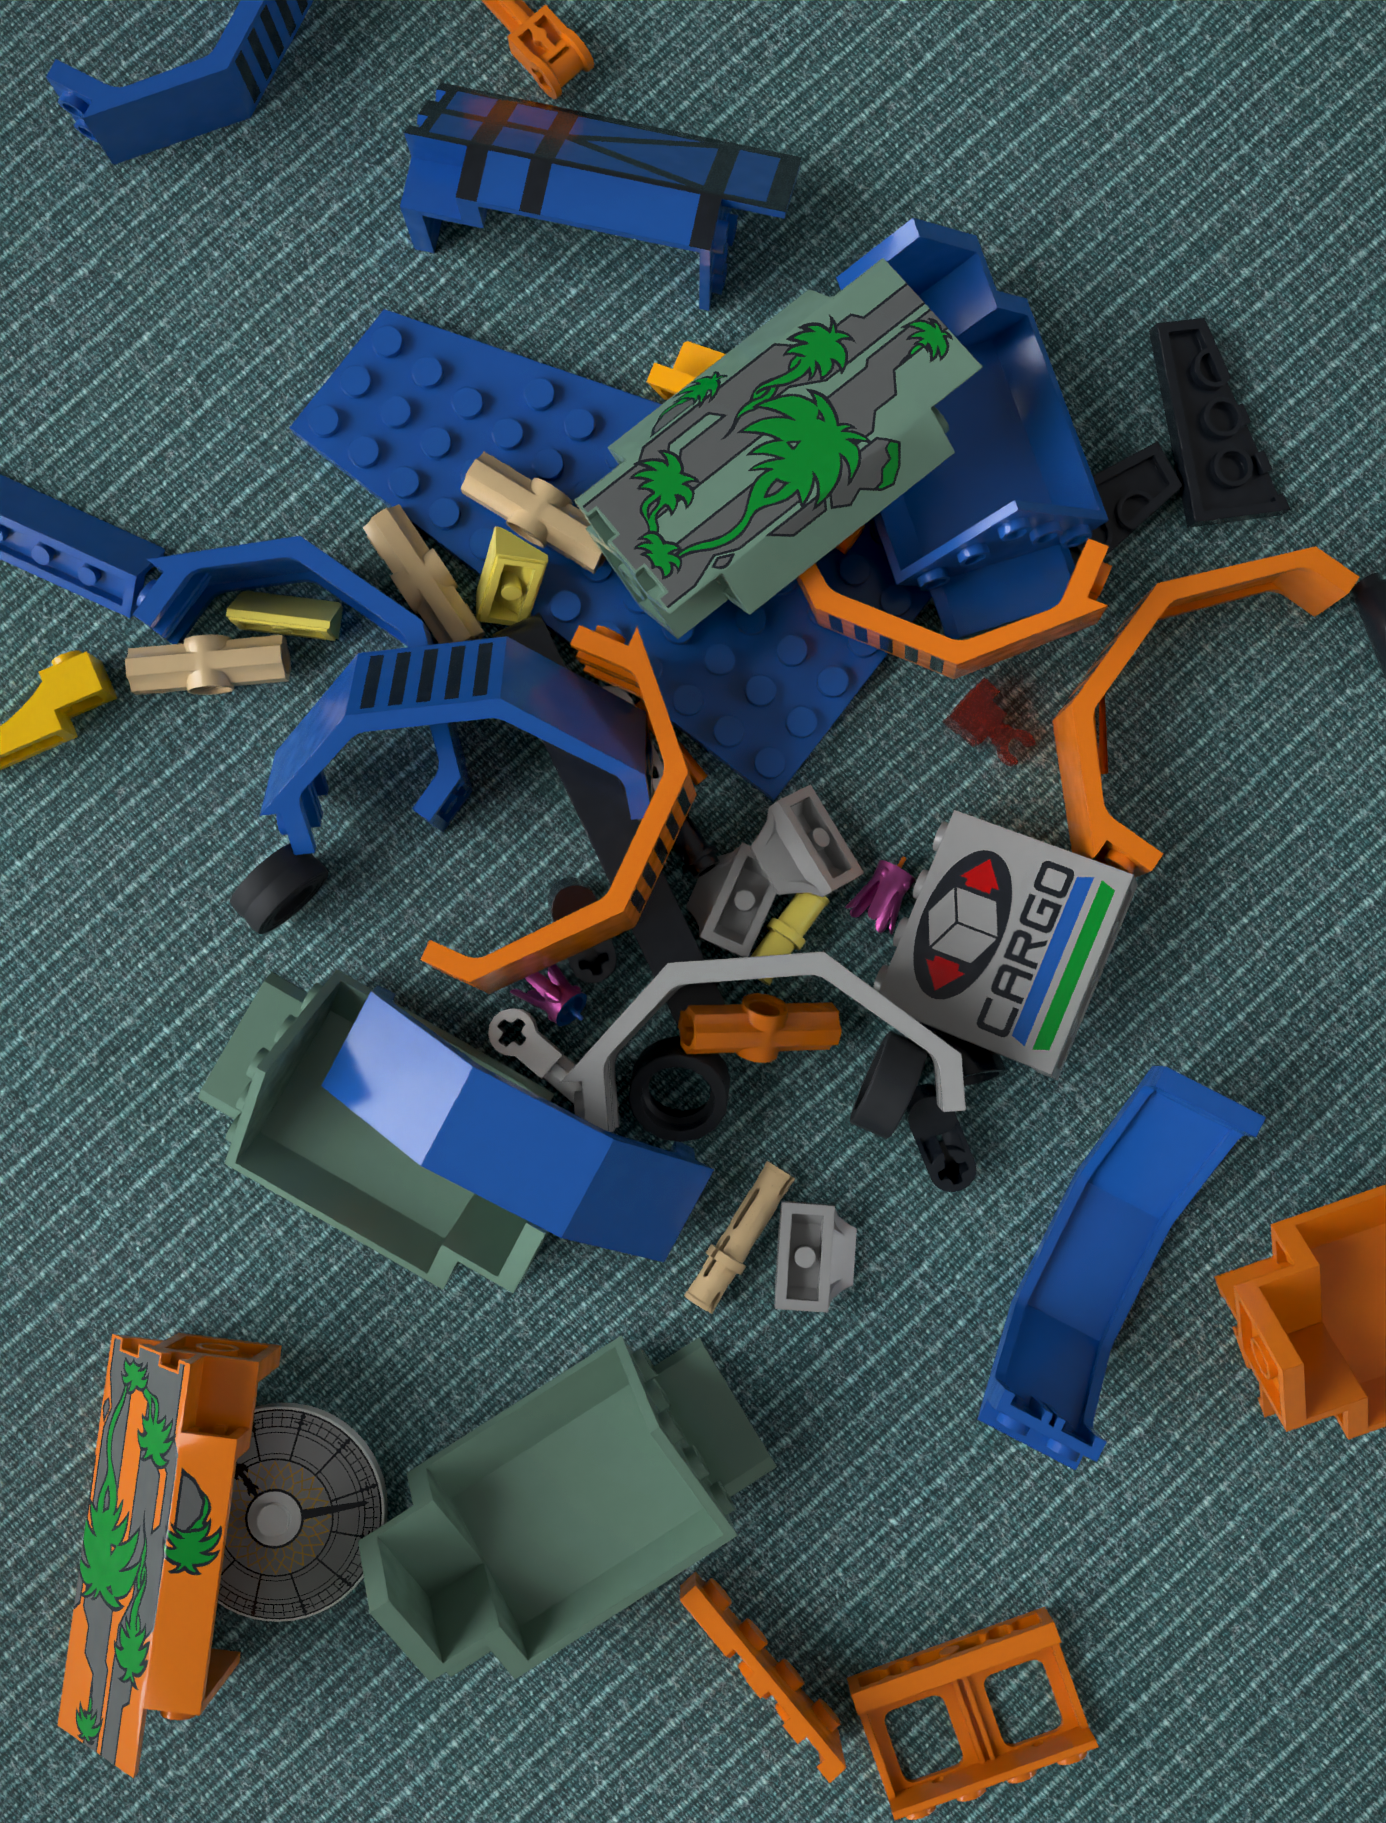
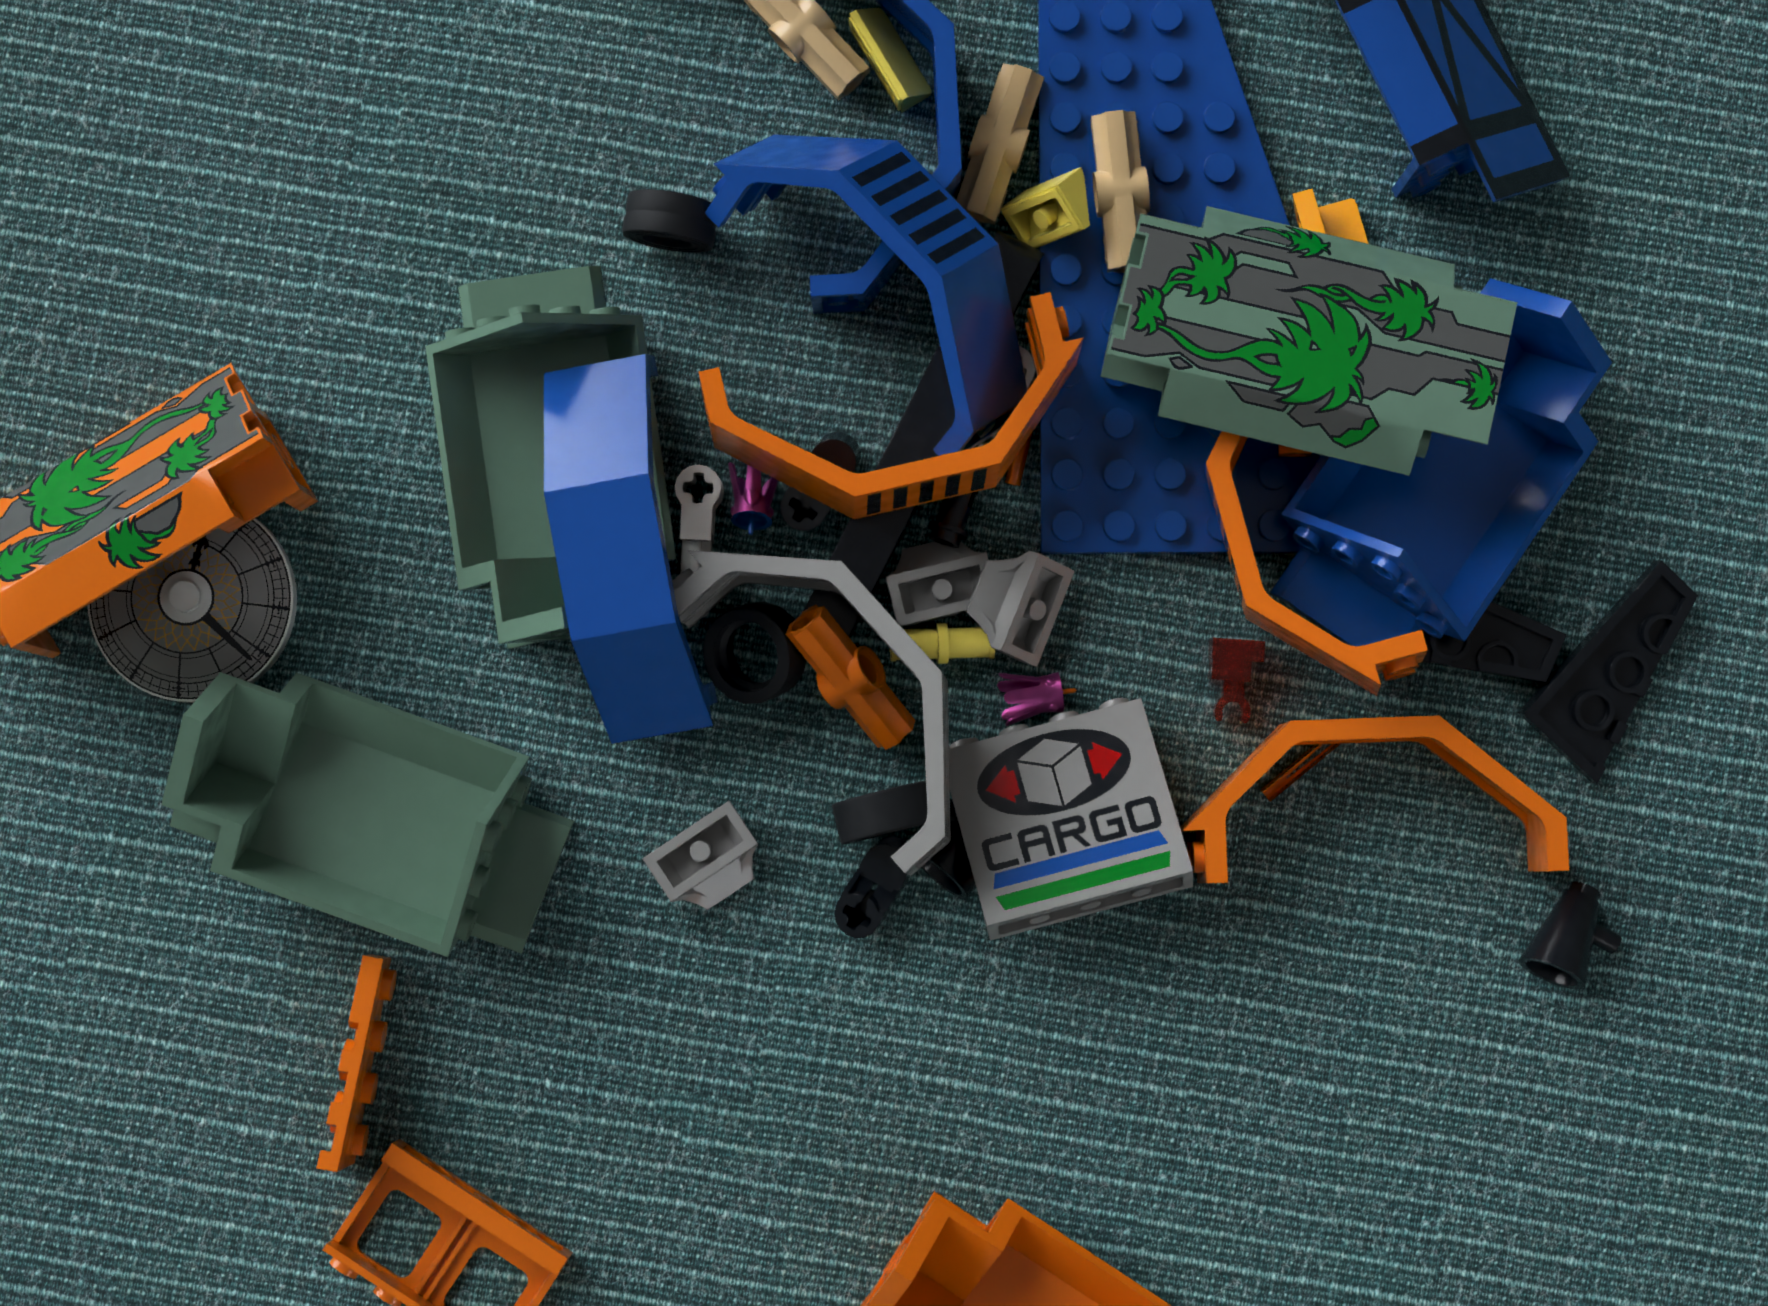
camera: 55 degrees right, 0 degrees up
tan pin [684,1161,795,1314] -> none
blue panel [977,1066,1266,1470] -> none

